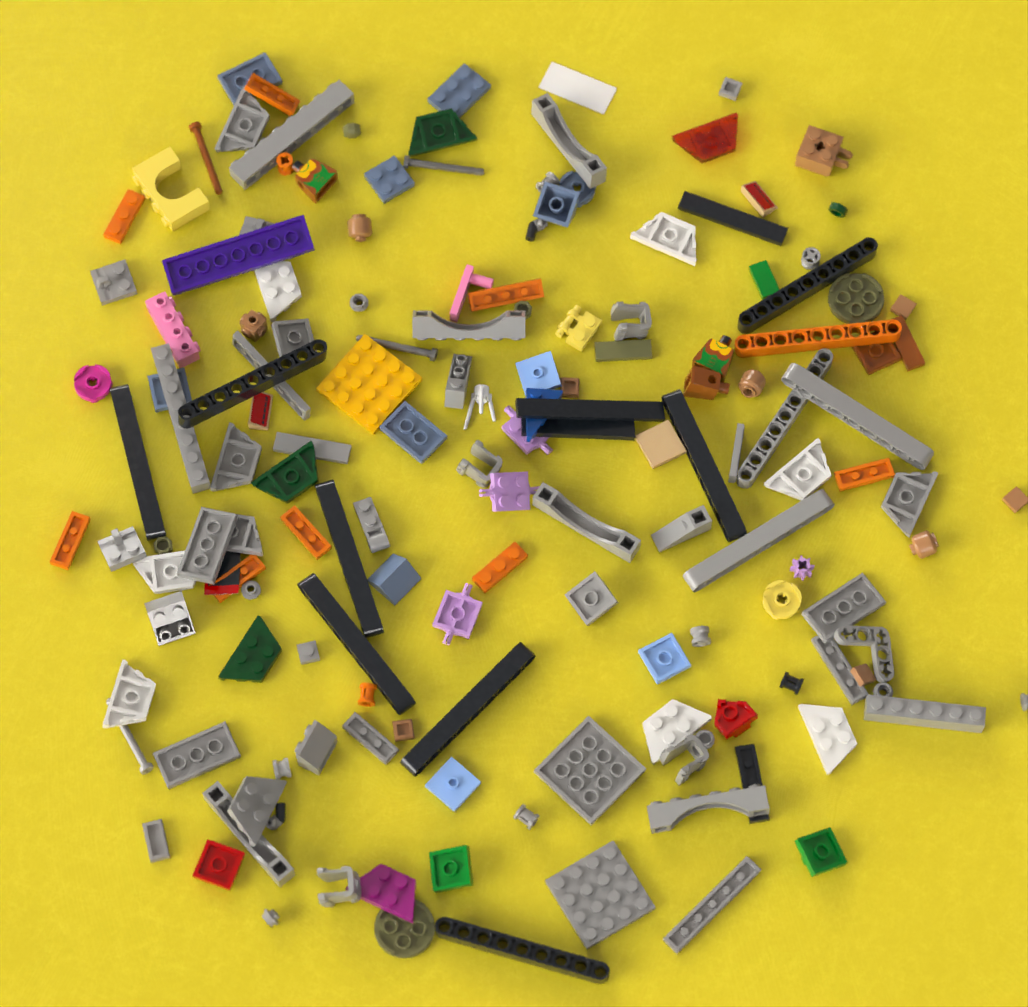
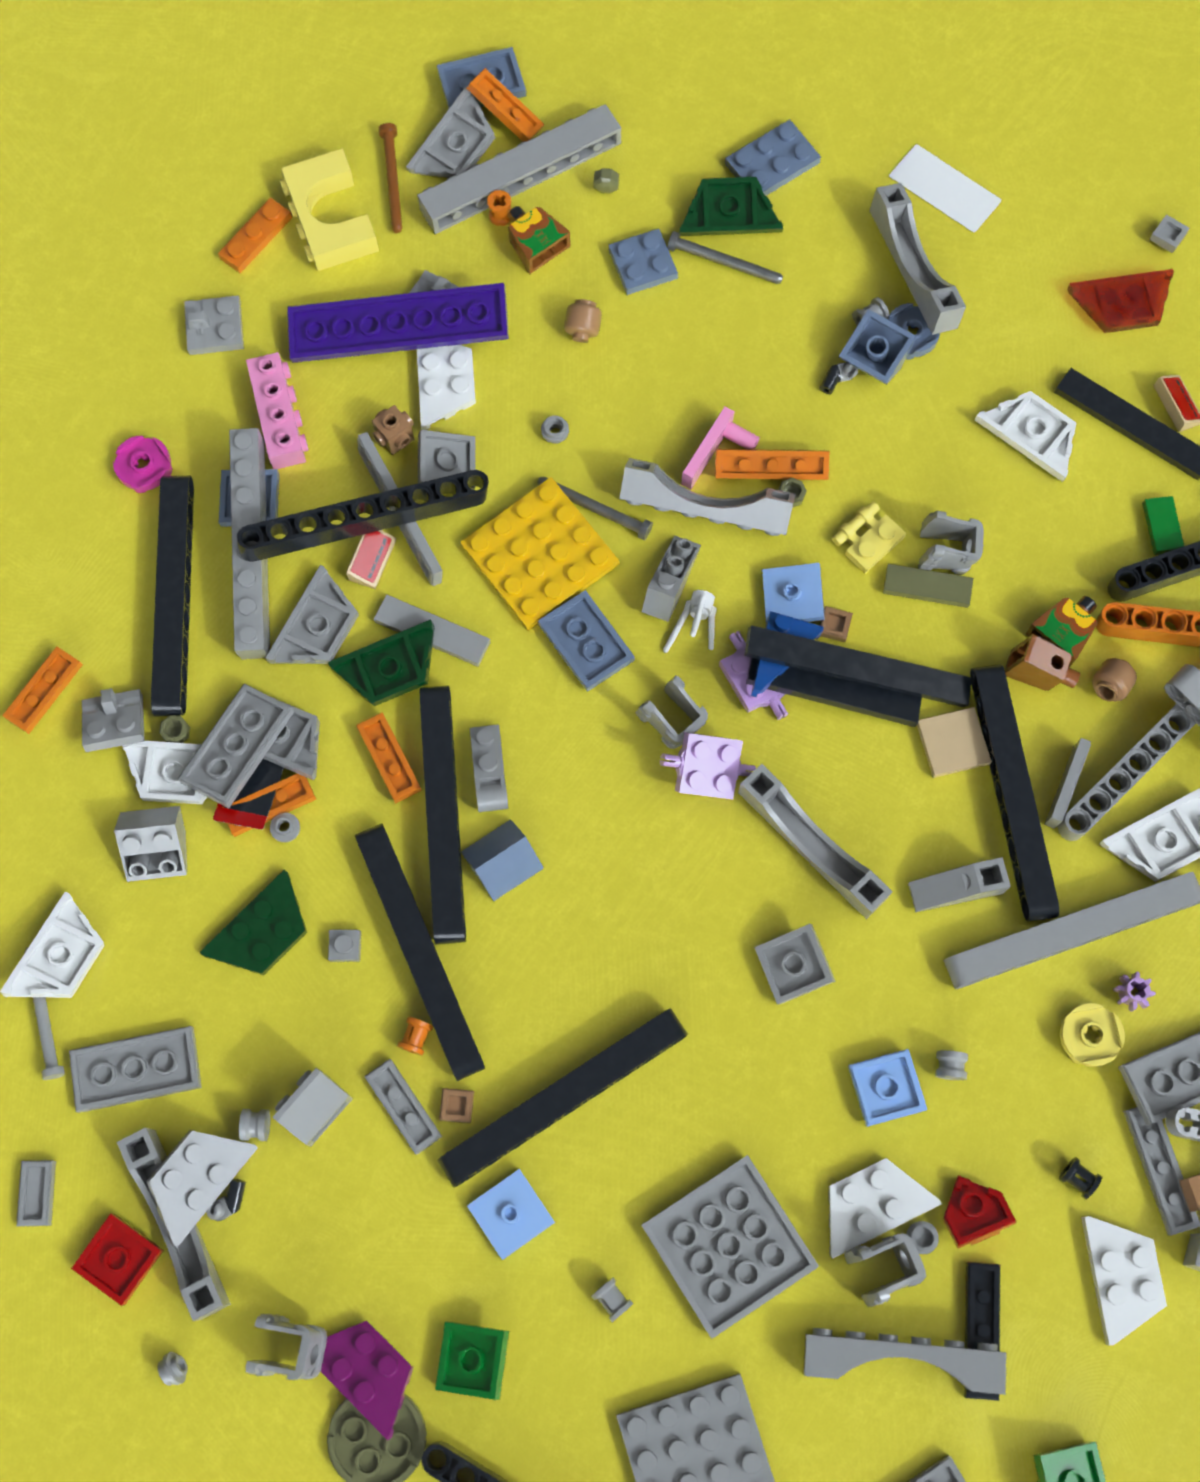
camera: 15 degrees right, 5 degrees up
lavender plate [433,583,483,645] -> none
orange plate [472,542,528,593] -> none

